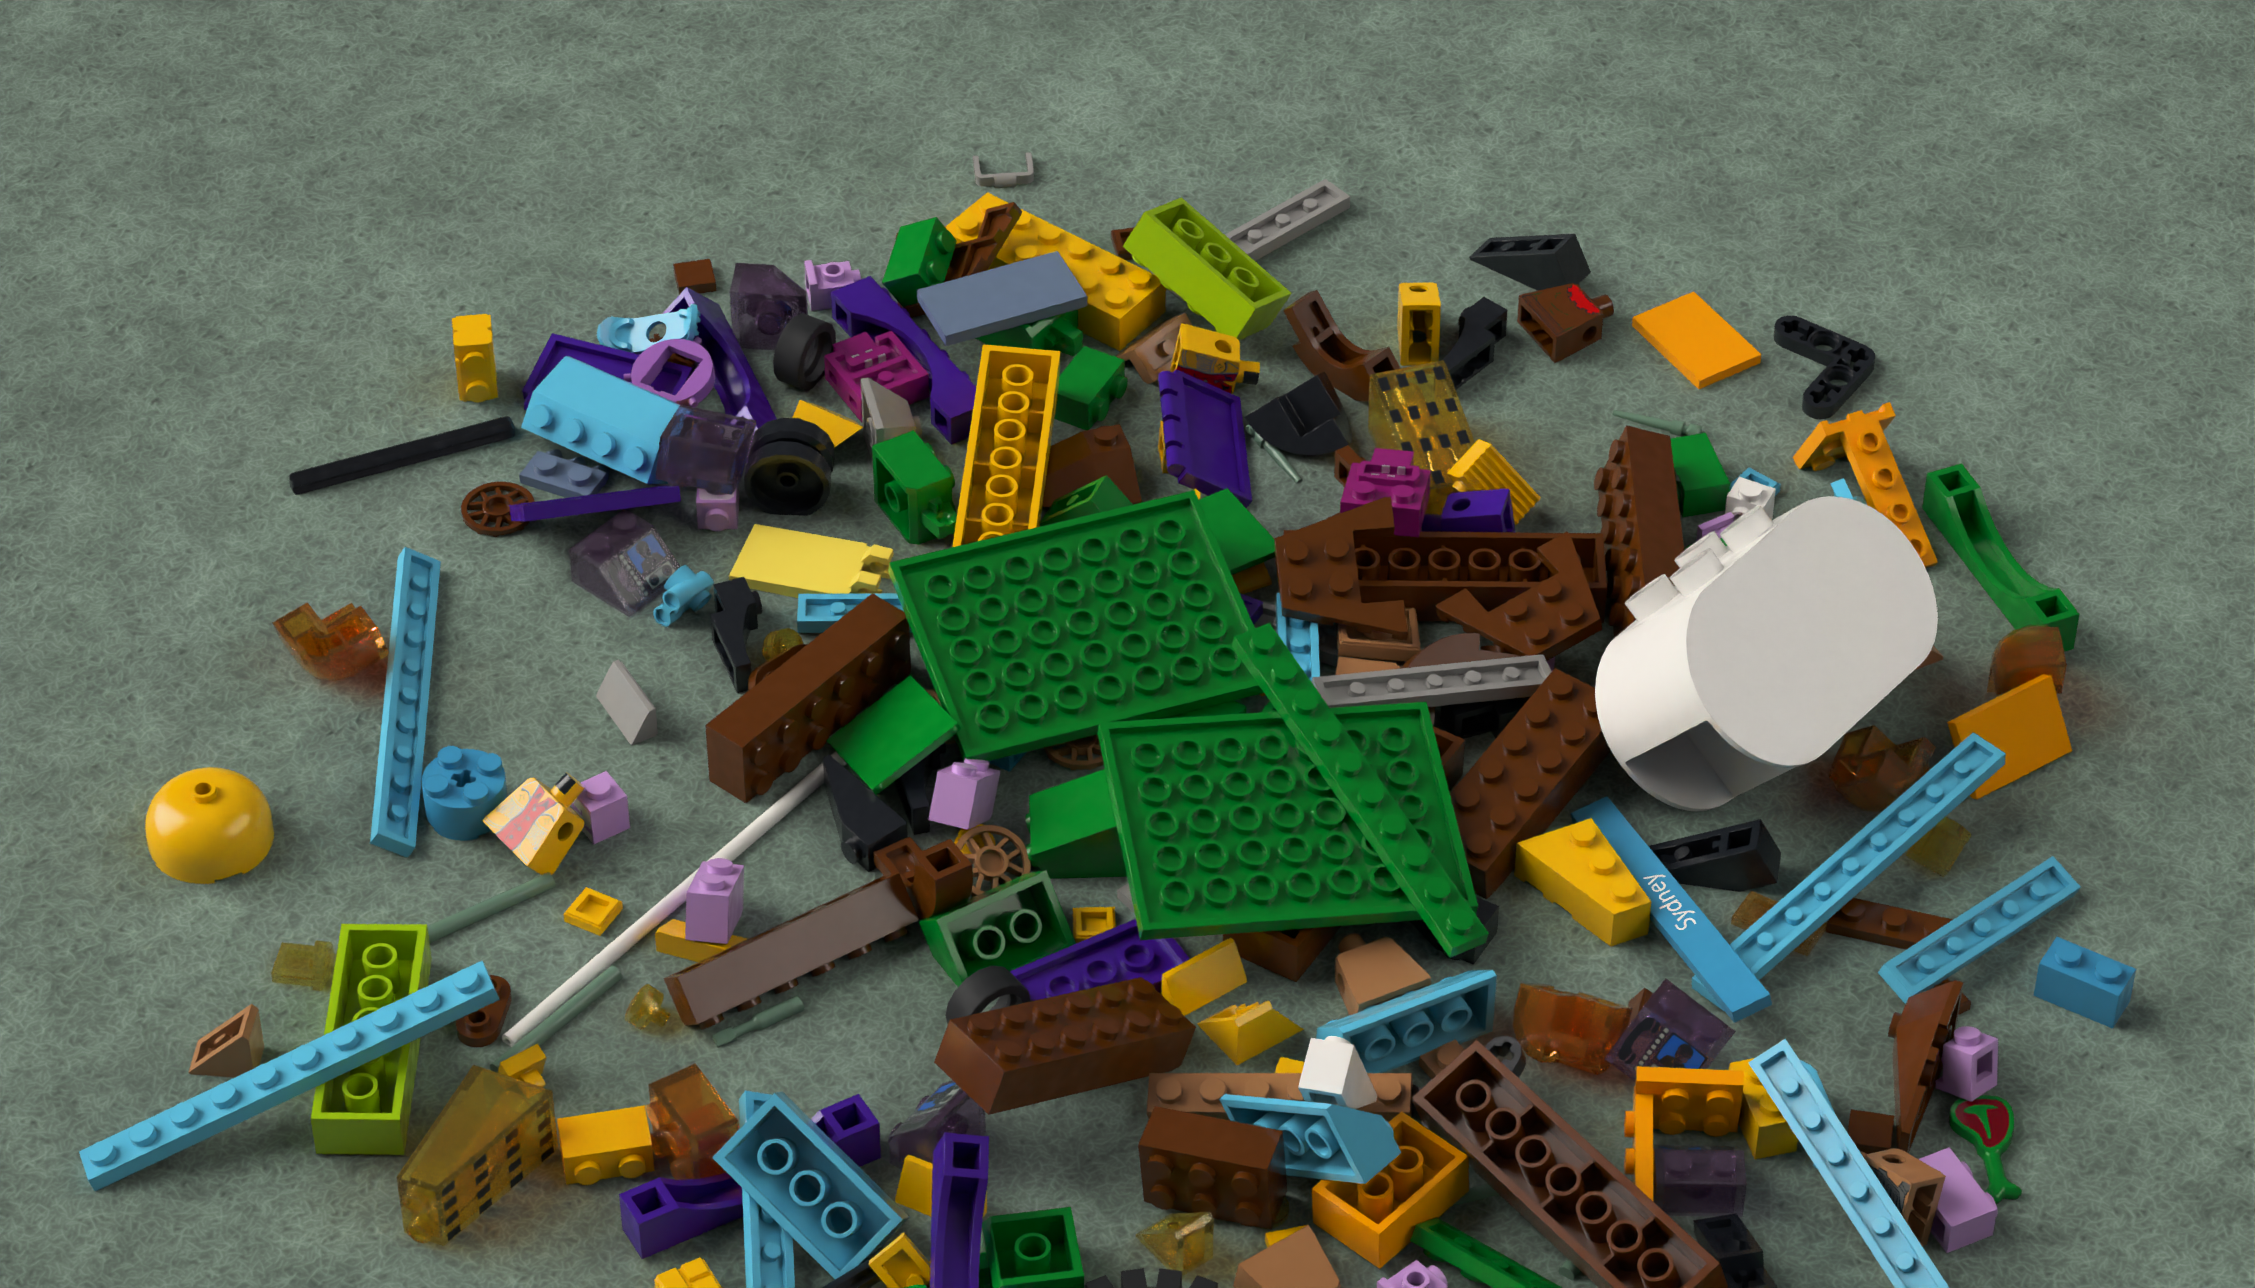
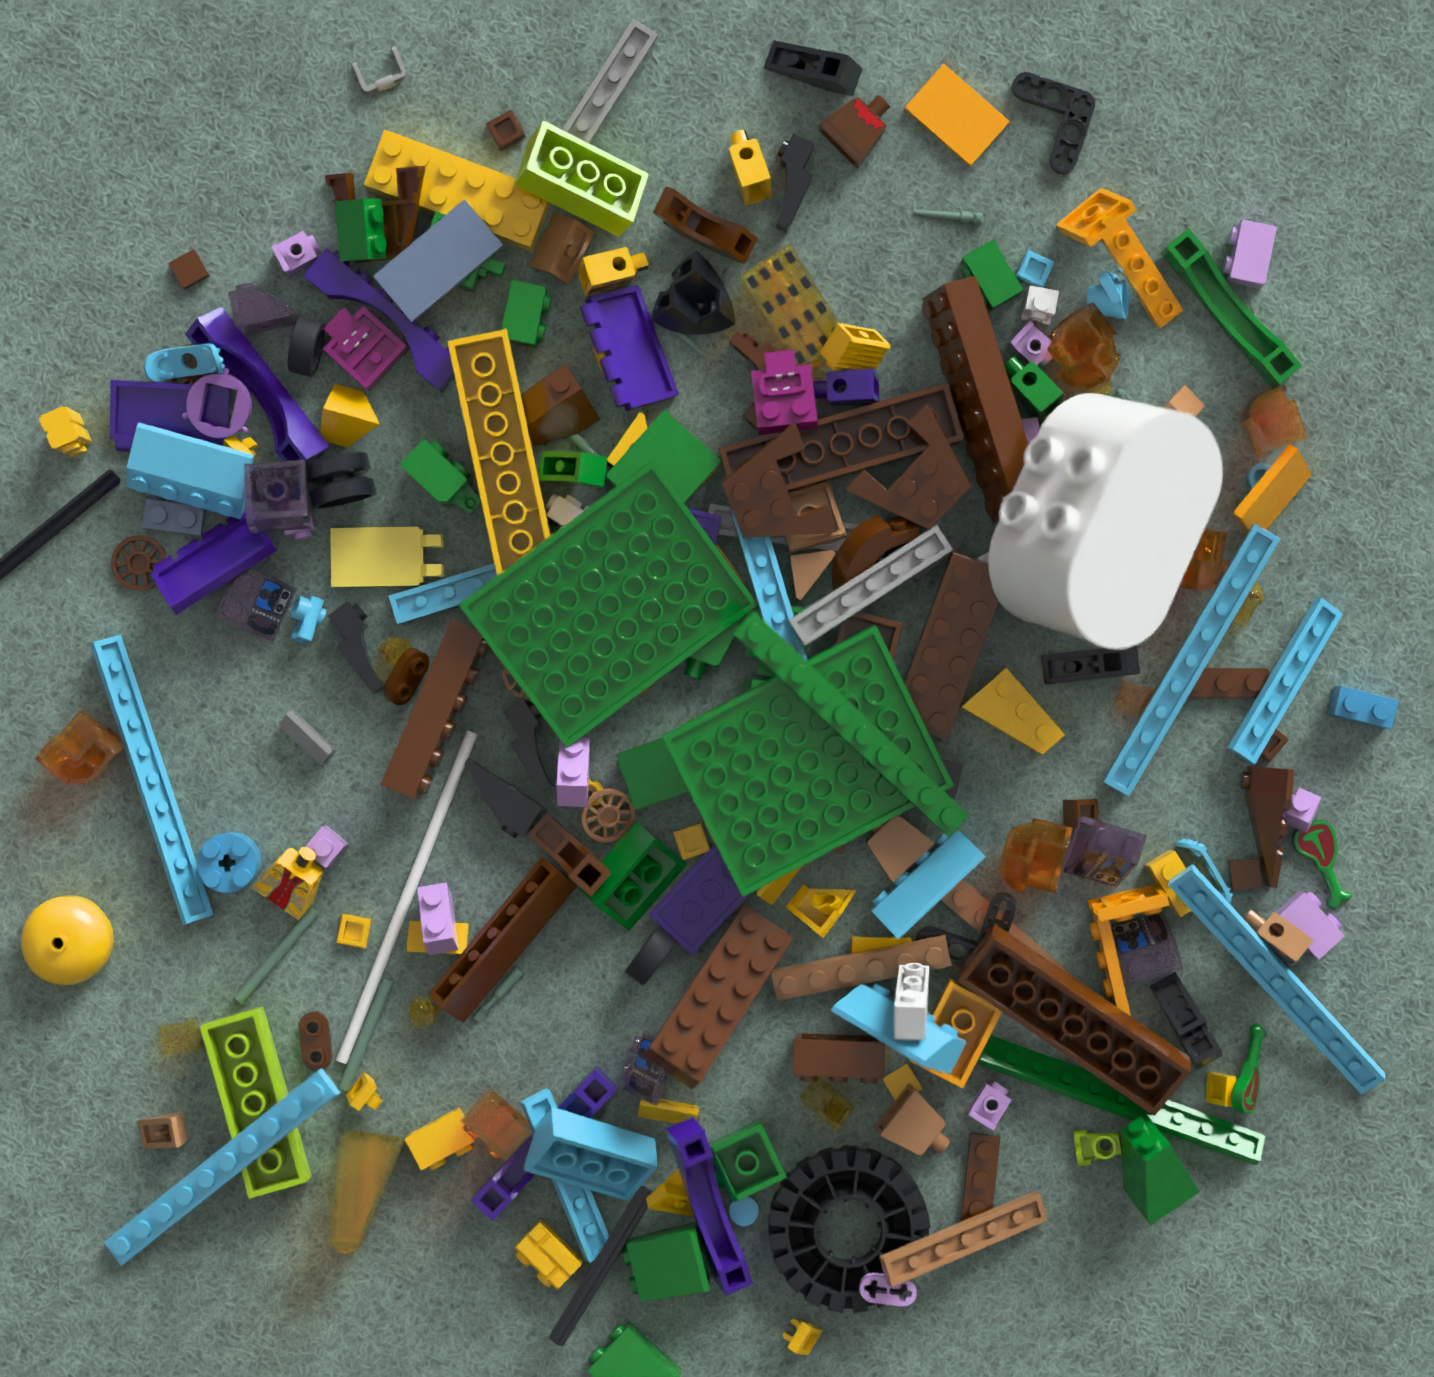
camera: 20 degrees left, 45 degrees up
green piece [826,675,962,795] -> none
light grey slope [861,378,922,465] -> none
dark azure tile [1571,796,1772,1023] -> none
none -> lavender brick [1222,220,1277,289]

